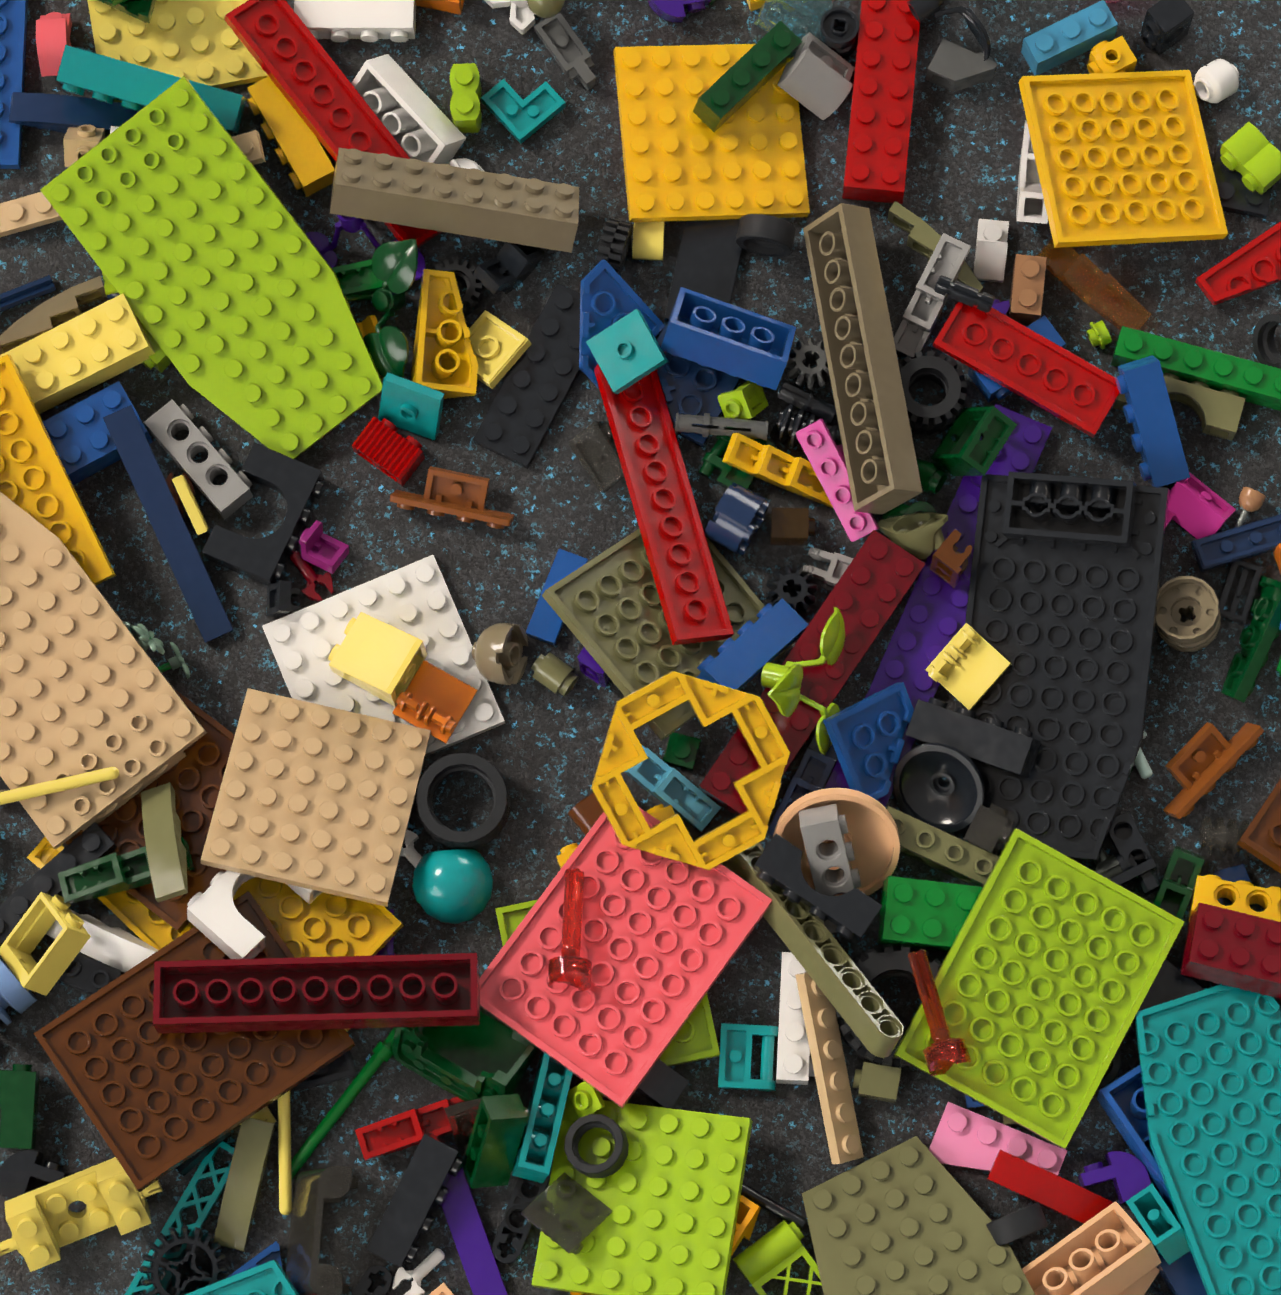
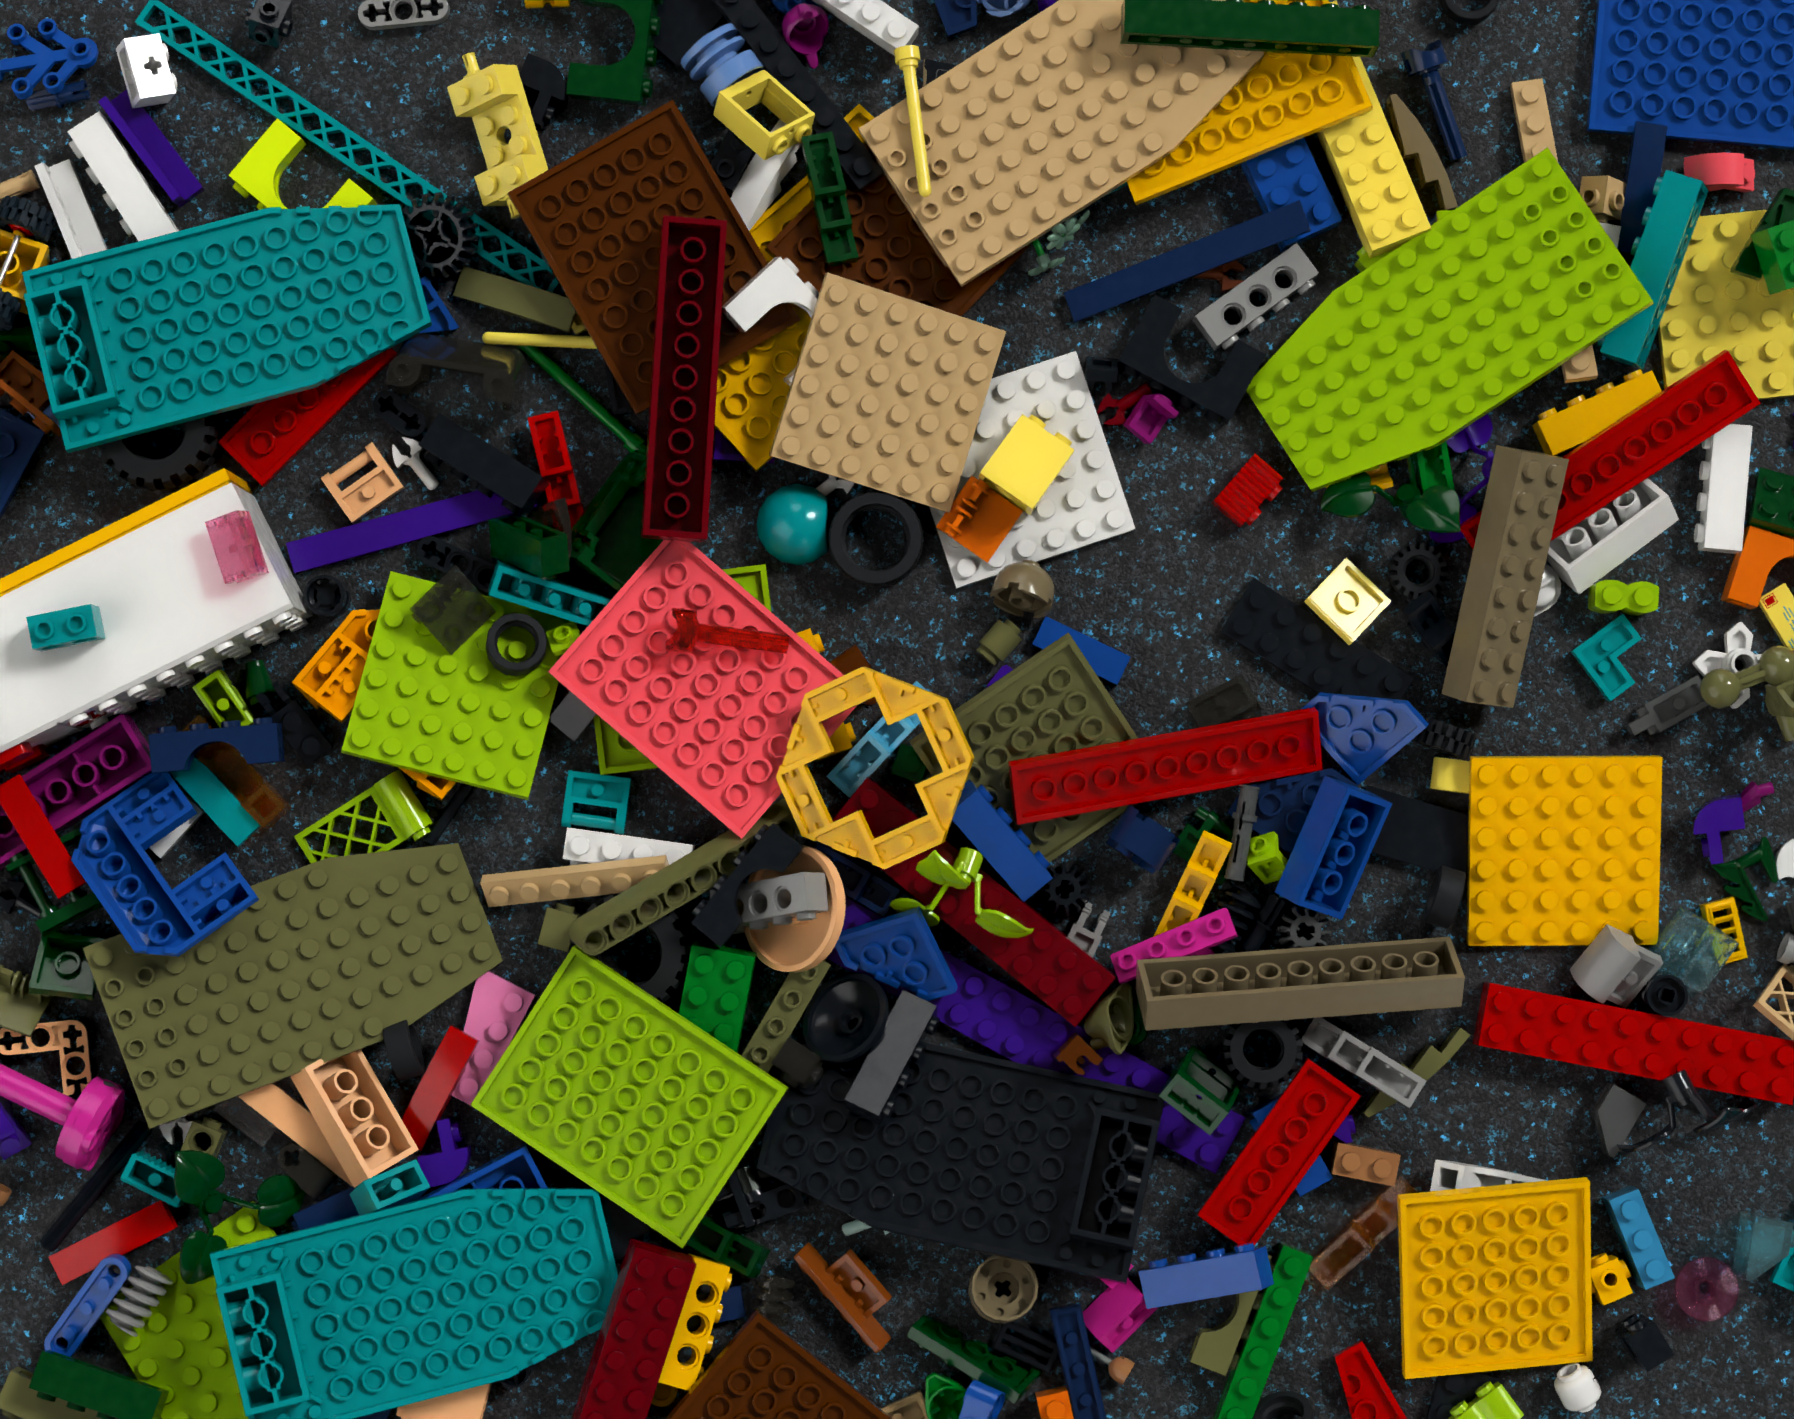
camera: 90 degrees right, 10 degrees up
olive slope [141,782,188,903] -> none
light yellow tile [172,474,209,535] -> none
teal plate [378,372,445,440] -> none
dark orange bracket [390,466,514,529] -> none
yellow wedge [411,269,478,399] -> none
teal plate [586,309,668,394] -> none
dark green brick [693,21,802,132] -> none
dark brown brick [771,507,815,546] -> none
clear red piece [908,950,972,1076] -> none
dark green cone [916,458,948,494] -> none
light yellow hinge [925,623,1011,710] -> none
black axle [934,275,995,312] -> none
white slope [973,219,1009,283] -> none
lime plate [1086,320,1112,349] -> none

